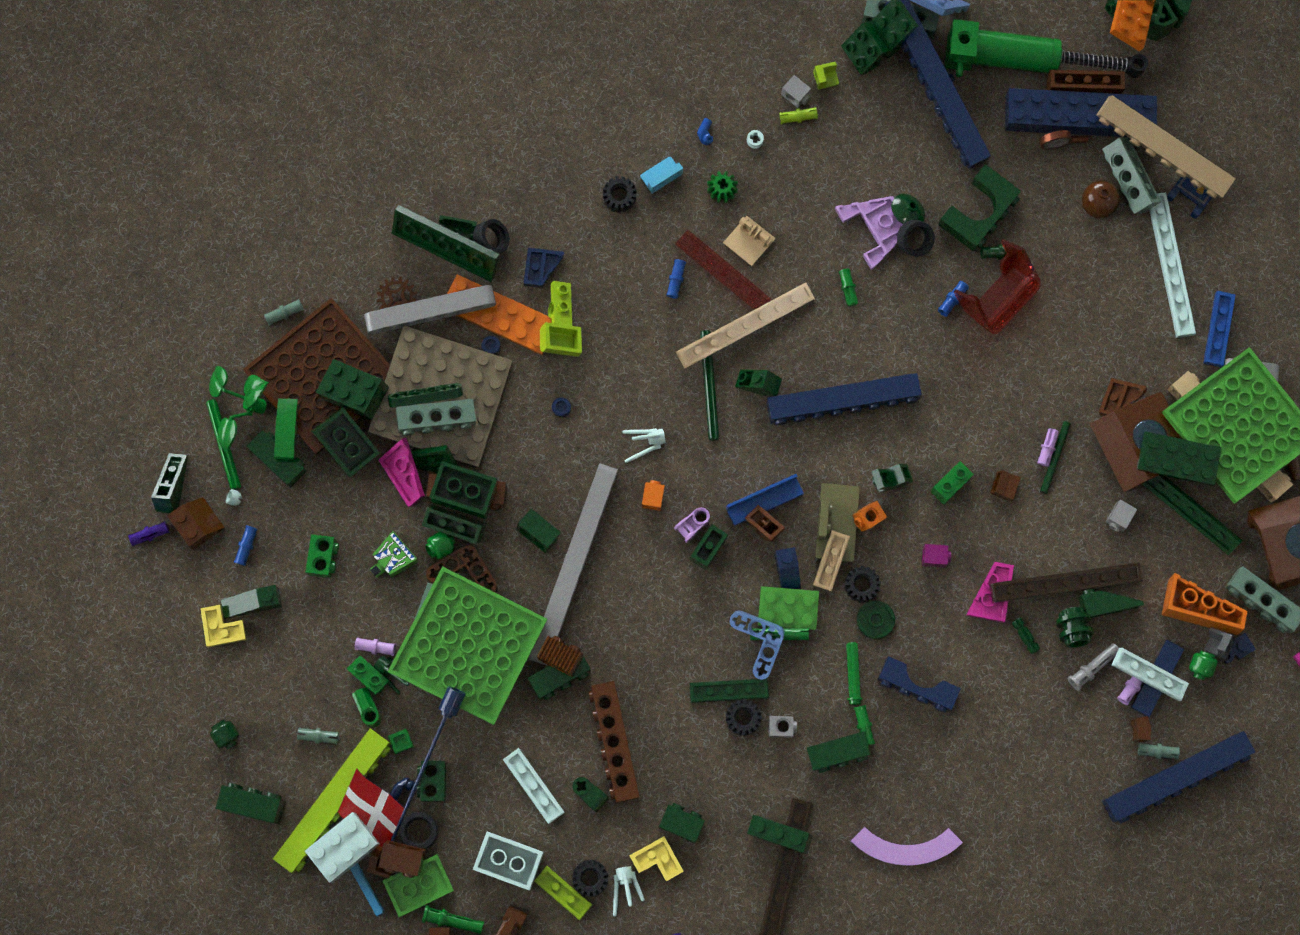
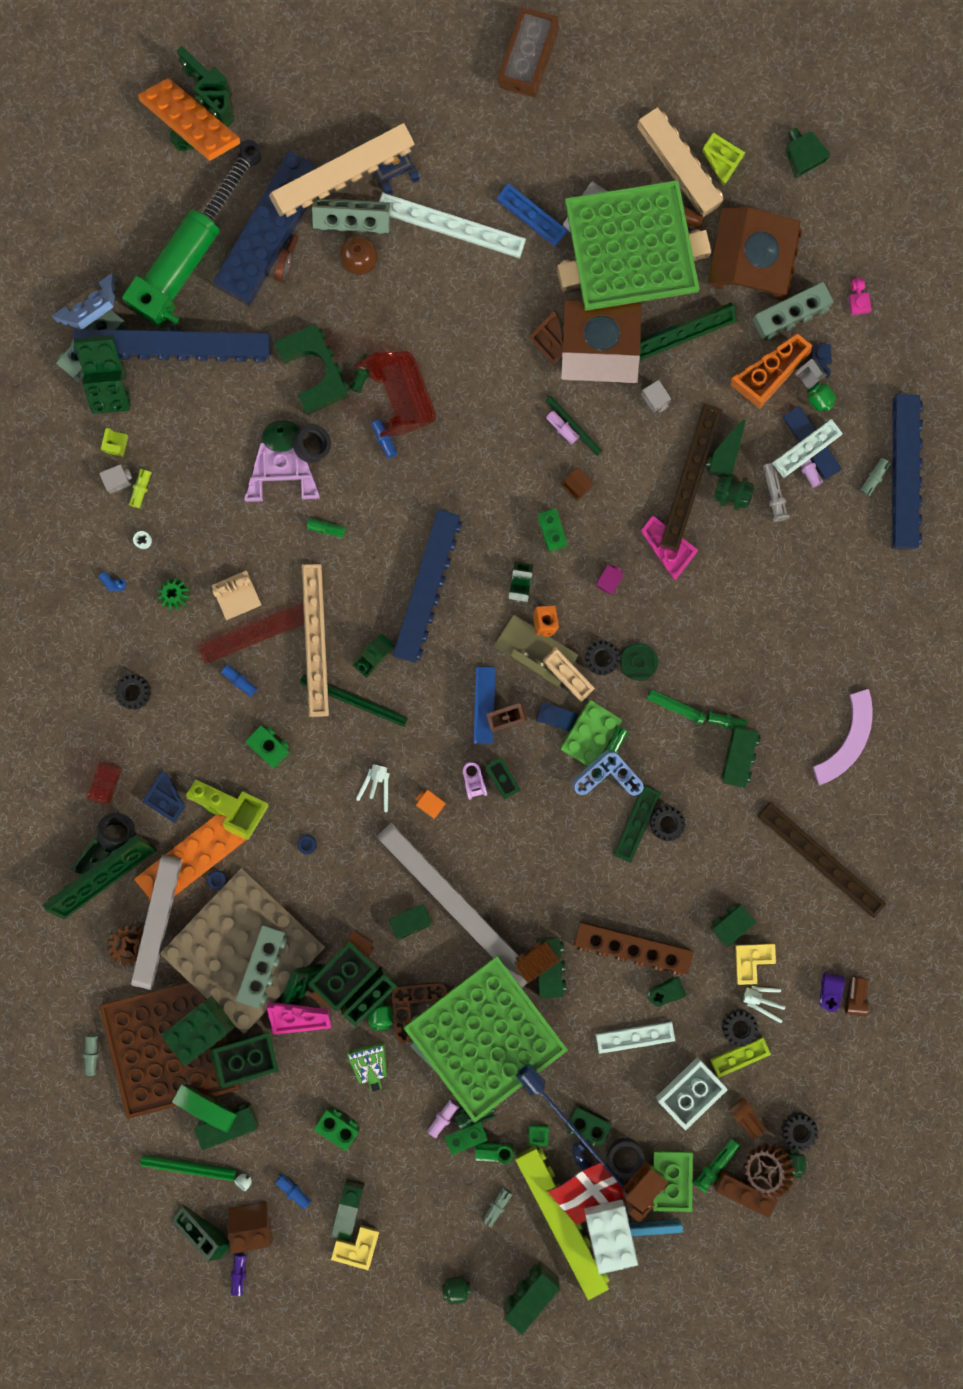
camera: 55 degrees left, 10 degrees up
green plant [209,366,269,453] -> none
dark green beam [388,383,463,408] -> none
medium azure panel [640,157,683,194] -> none
dark green brick [747,815,813,855] -> none
light grey brick [768,716,797,738] -> none
dark blue arch [877,656,961,713] -> none
dark green axle [1012,618,1040,654] -> none
reddish brown brick [1046,70,1125,94] -> none
reddish brown piece [1130,716,1151,742] -> none
dark green plate [1136,431,1222,486] -> none
none -> clear red brick [87,762,123,805]
none -> green brick [246,725,291,769]

